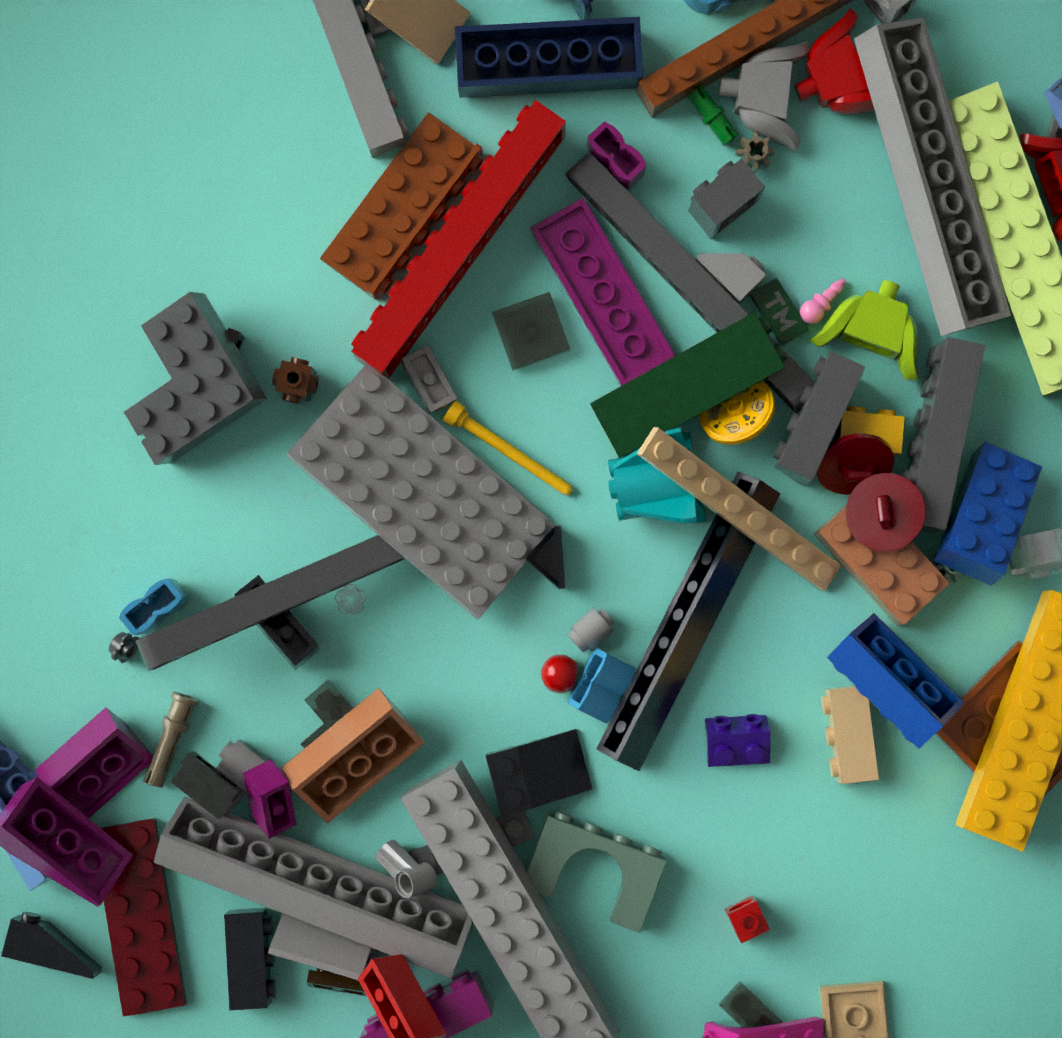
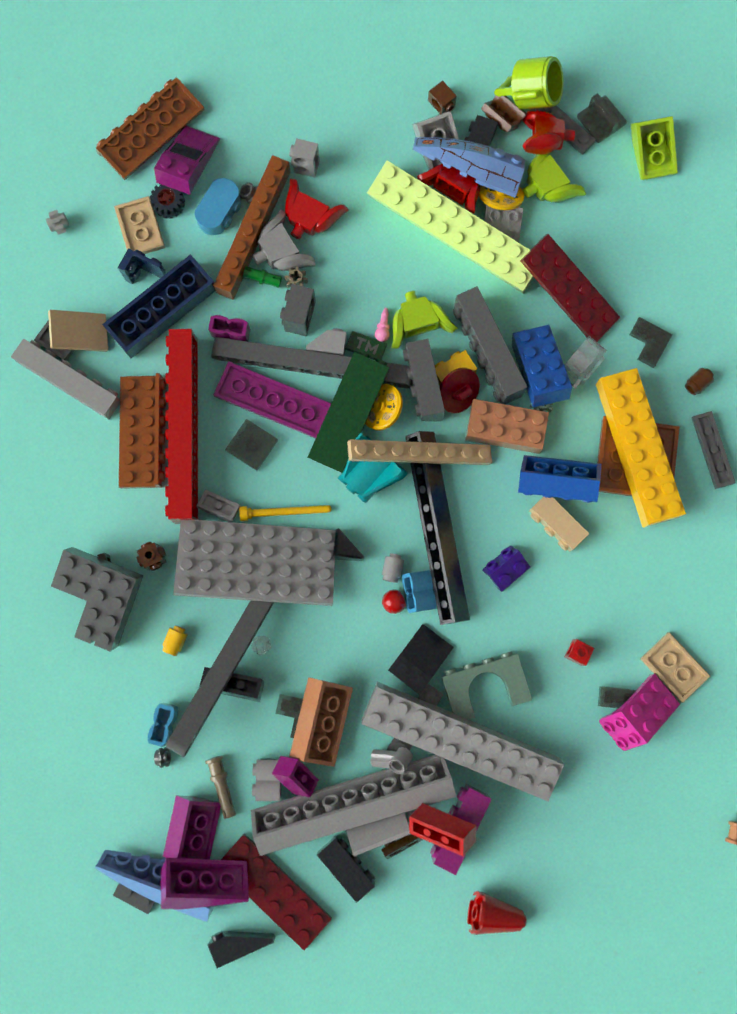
camera: 40 degrees left, 5 degrees down
pearl dark grey panel [171,751,244,819] -> none
dark red shield [846,473,926,552] -> none
light grey brick [854,17,1011,337] -> none
none -> yellow brick [162,625,188,656]

